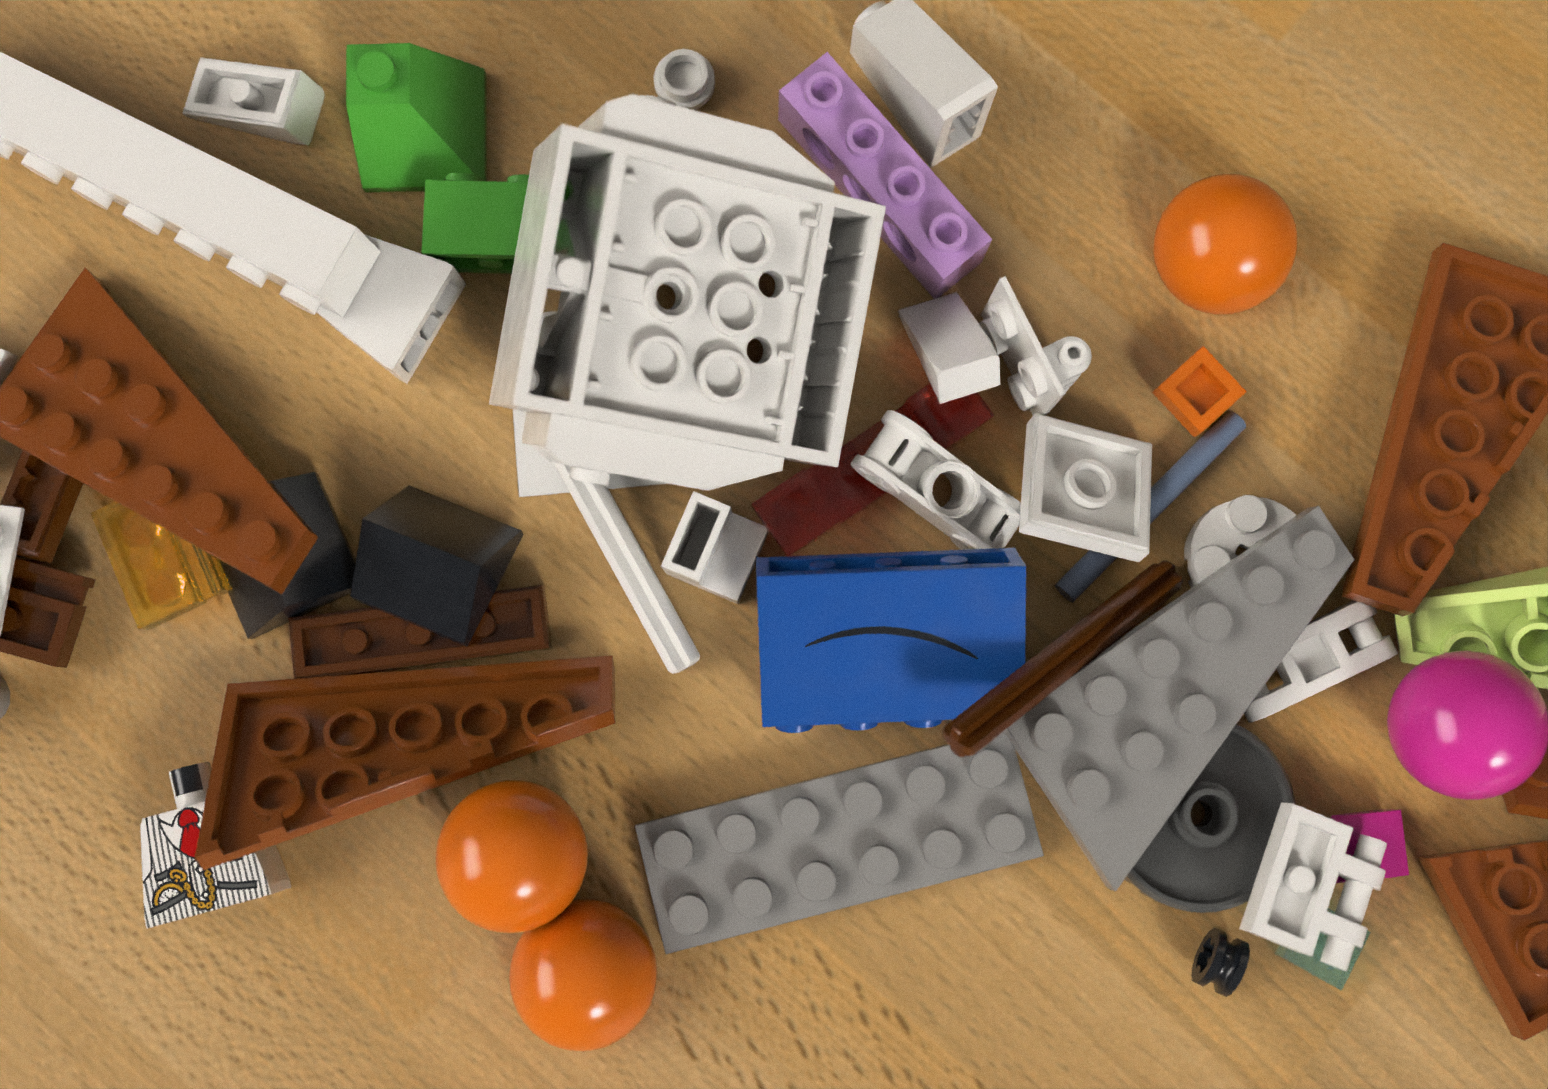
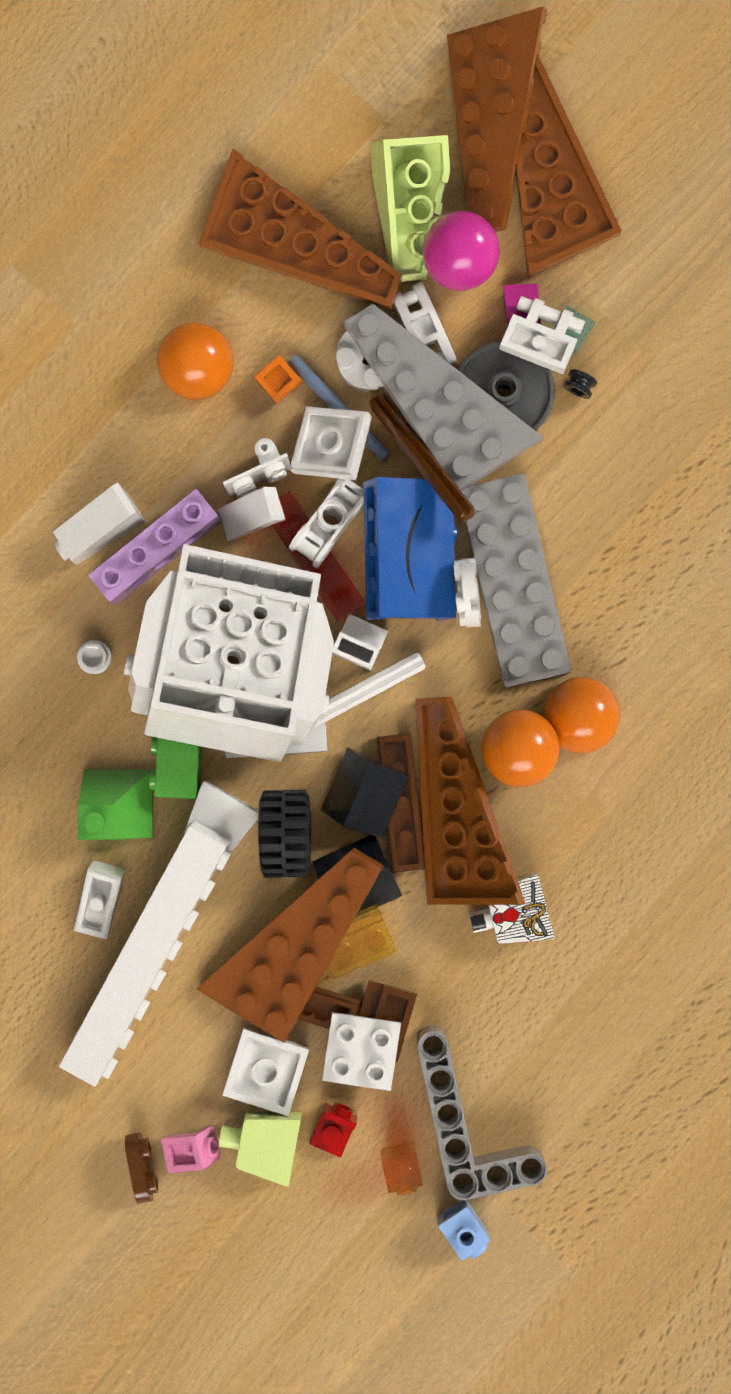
camera: 80 degrees left, 5 degrees up
none -> black tyre [258,790,311,878]
none -> white plate [454,558,481,628]

